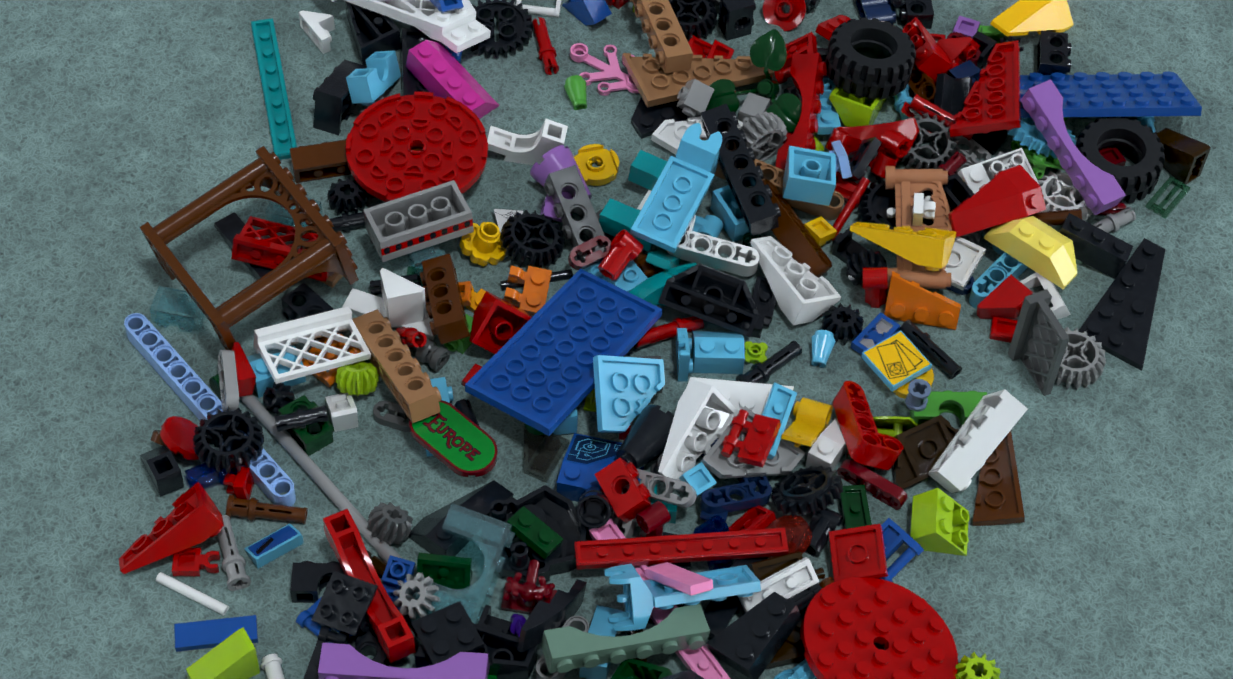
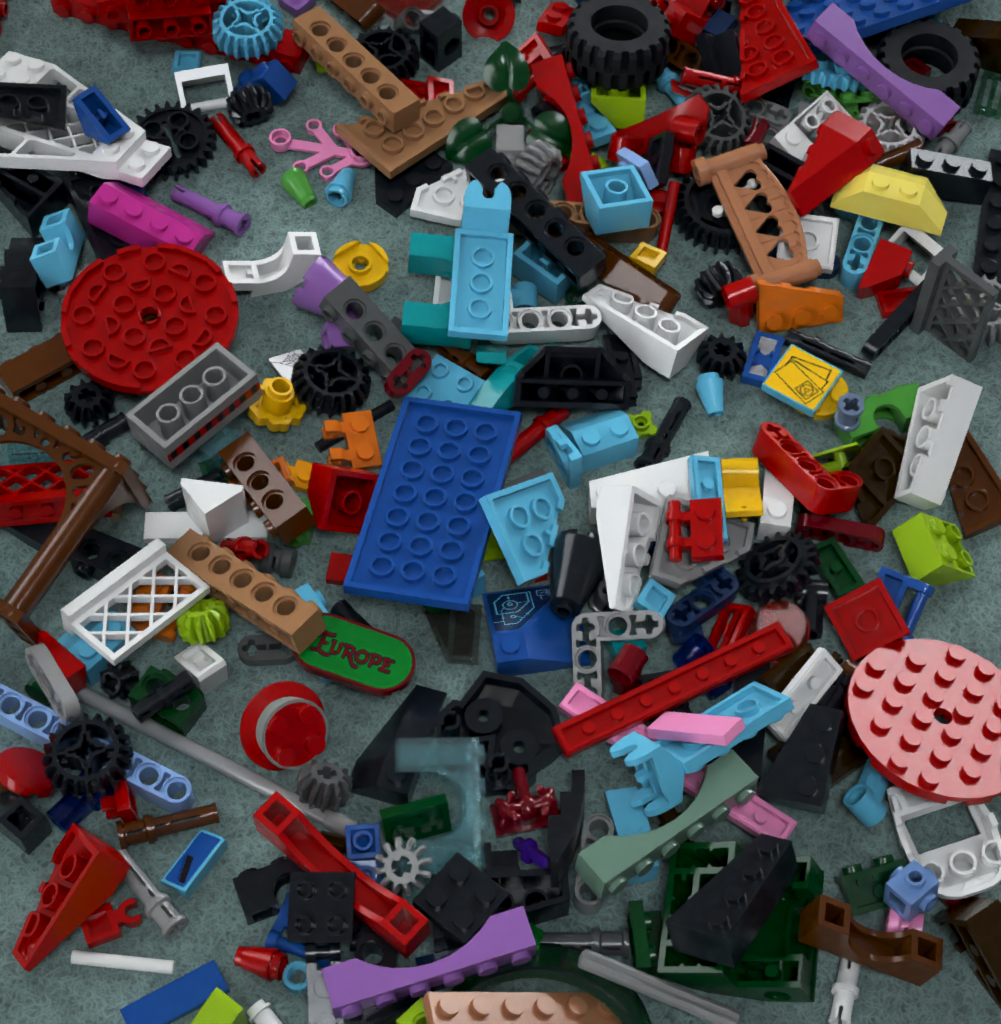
camera: 20 degrees left, 5 degrees up
dark green plate [505,506,563,559] -> none
black wheel [577,487,612,528] -> none
red brick [594,458,651,523] -> none
red piece [598,229,643,280] -> none
light grey brick [677,79,714,117] -> none
black bracket [832,228,868,263] -> none
yellow wedge [850,222,957,271] -> none
white tile [912,193,936,226] -> none
none -> medium lavender pin [170,184,251,238]
none -> black gear [226,83,274,127]
none -> red cone [234,945,288,982]
none -> red piece [240,681,329,771]
none -> medium azure axle [282,961,307,994]
none -> medium azure cone [325,167,356,208]
none -> black beam [861,280,924,361]

